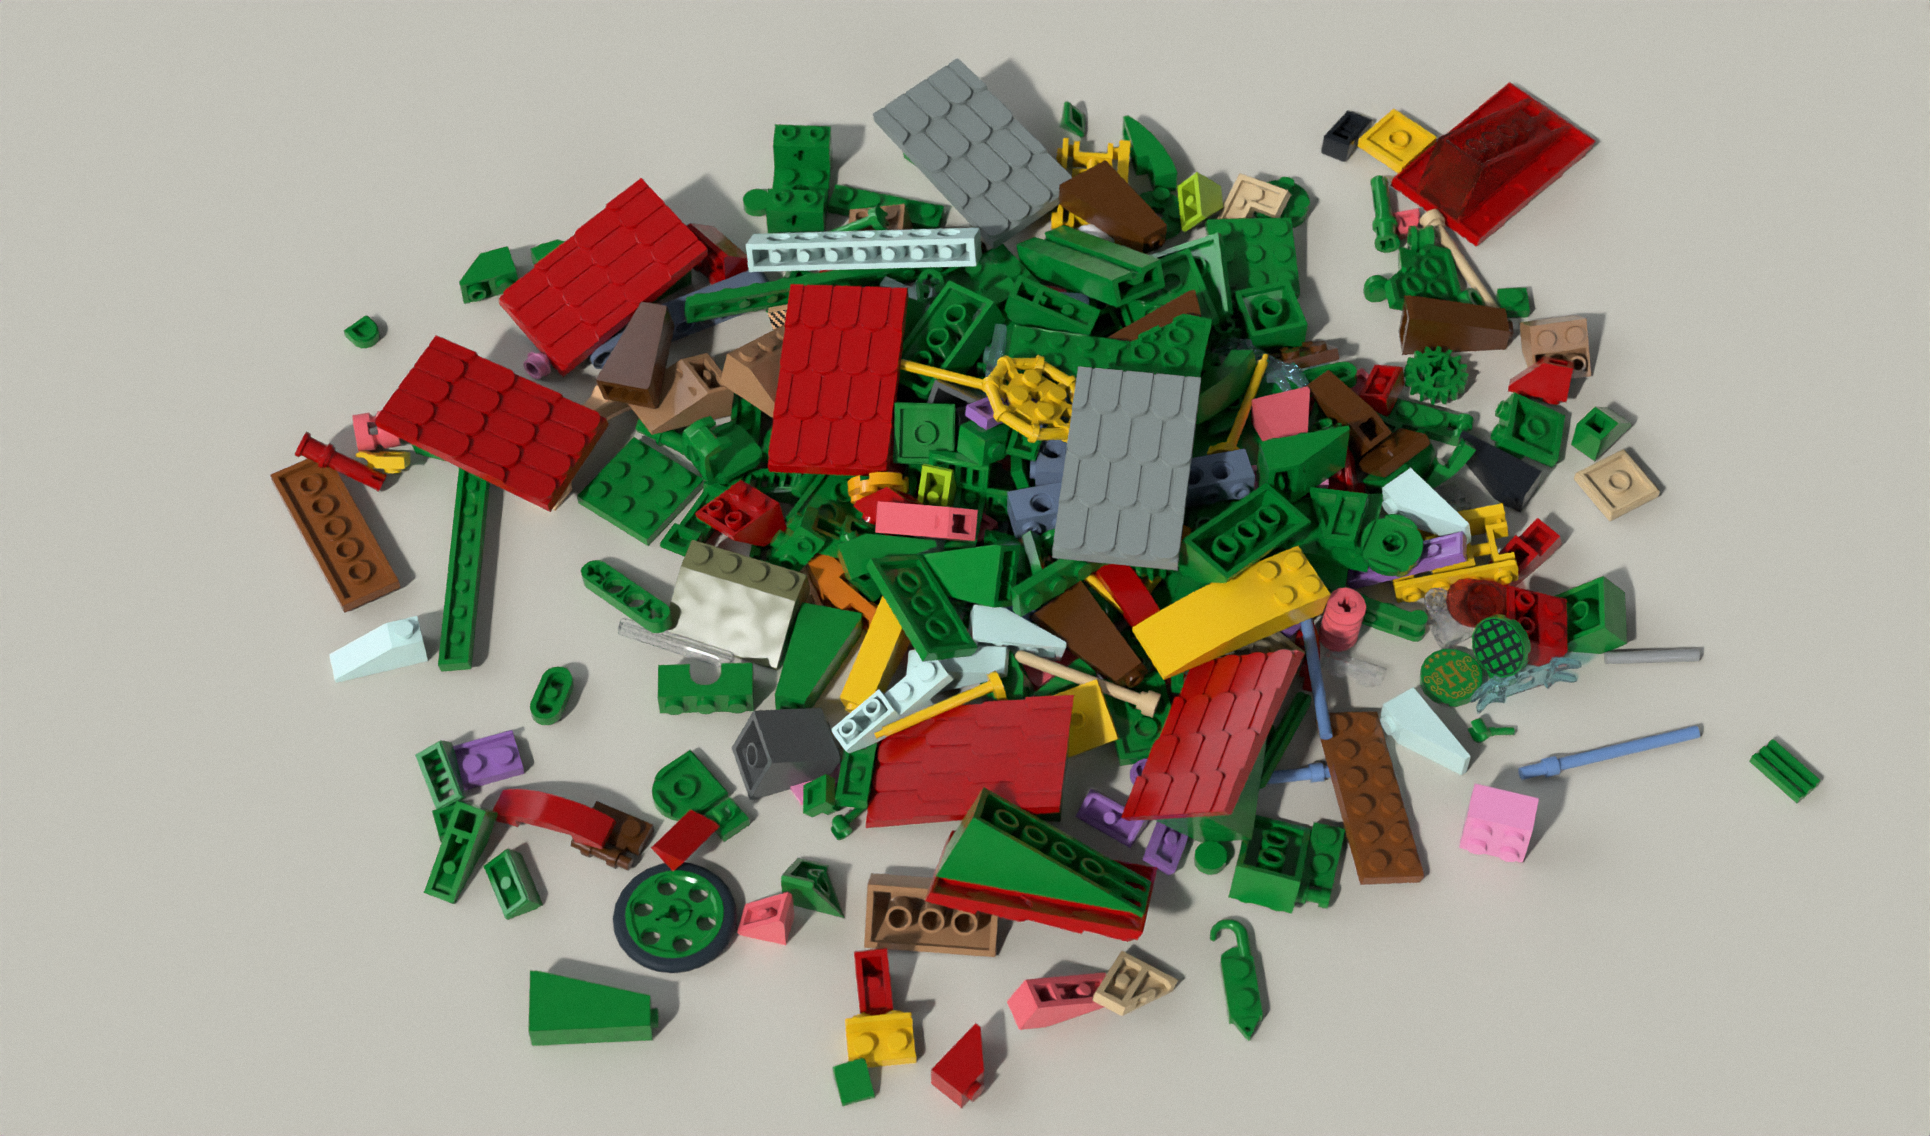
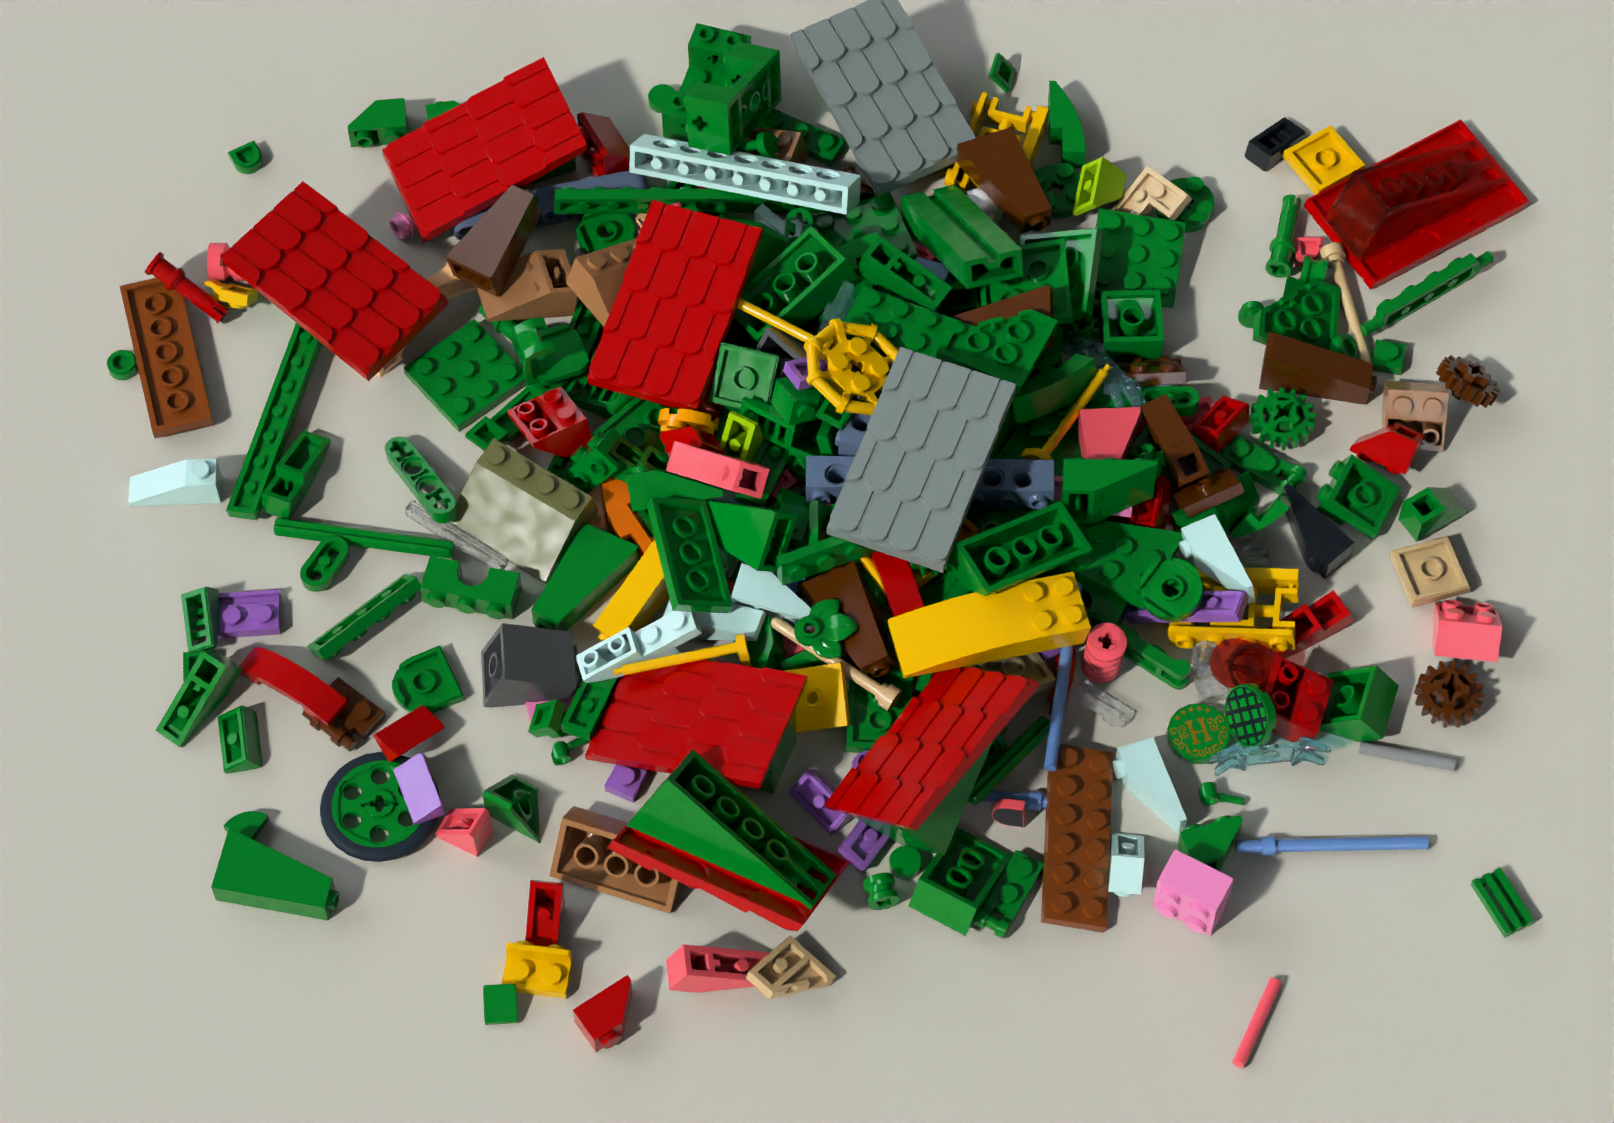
camera: 15 degrees right, 5 degrees up
green tile [704,797,750,842] -> none
green plate [1210,919,1263,1041] -> none
green wing [1309,487,1369,549] -> none
none -> green tile [107,350,138,380]
none -> green tile [223,811,269,840]
none -> green slope [261,430,331,519]
none -> green axle [274,518,454,559]
none -> green plate [308,574,421,660]
none -> slope [393,752,444,826]
none -> green plate [576,214,635,254]
none -> medium lavender plate [604,765,647,803]
none -> green plate [684,42,782,155]
none -> green plate [794,599,857,659]
none -> green wheel [863,873,900,910]
none -> tile [992,798,1026,828]
none -> light aqua slope [1108,833,1145,897]
none -> green slope [1177,815,1243,871]
none -> coral bar [1232,978,1282,1068]
none -> green plate [1359,251,1494,337]
none -> reddish brown gear [1414,661,1485,728]
none -> coral slope [1432,599,1503,662]
none -> reddish brown gear [1436,355,1500,408]

